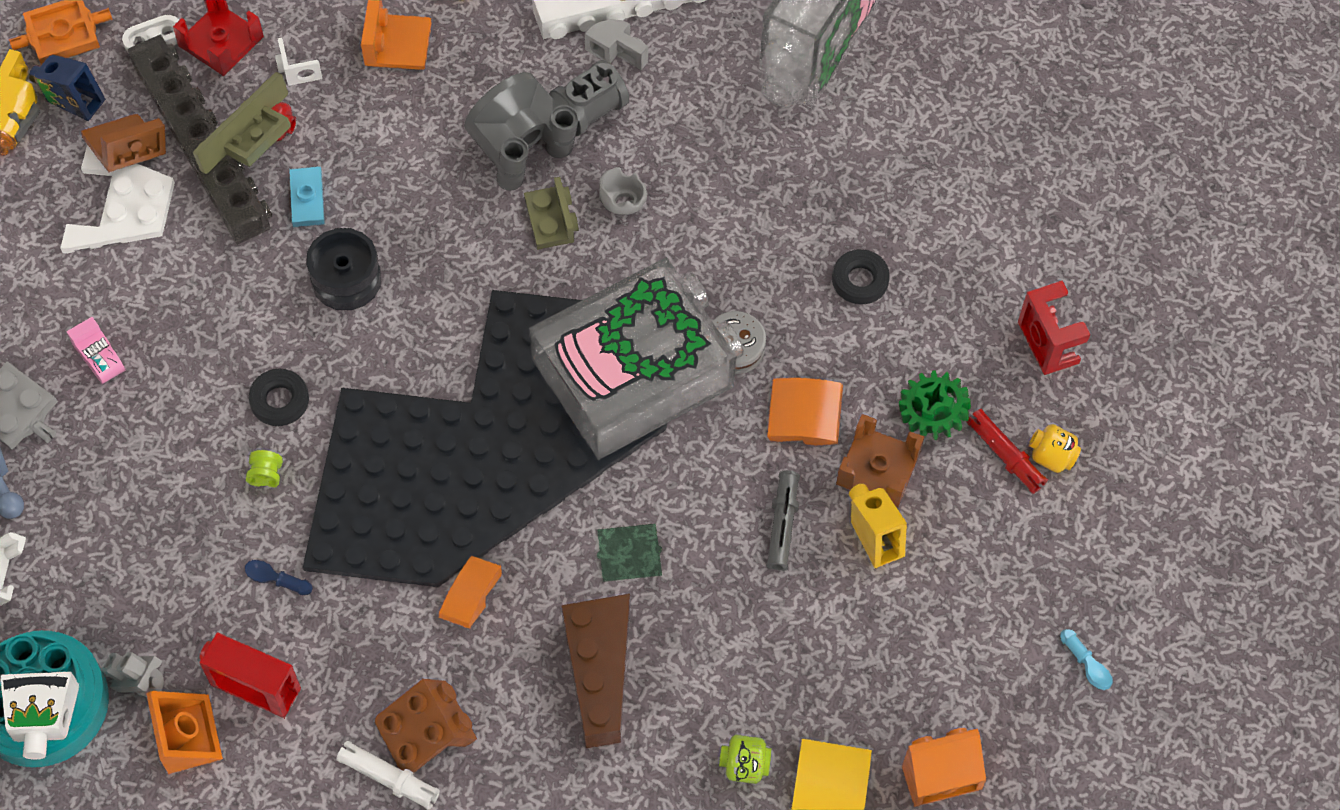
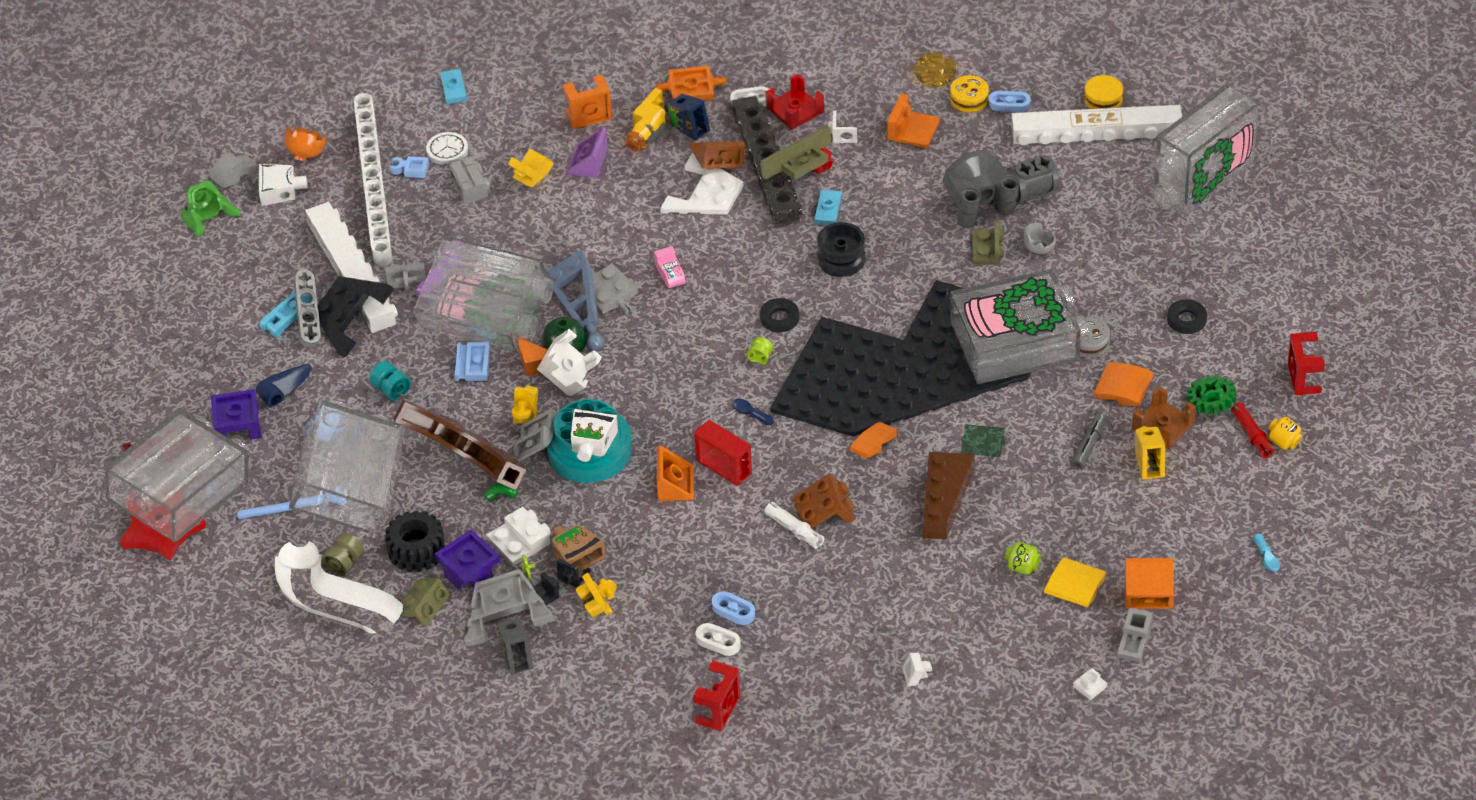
camera: 20 degrees right, 15 degrees down
light grey hips [101,652,164,698] -> none
light grey brick [585,19,648,70] -> none

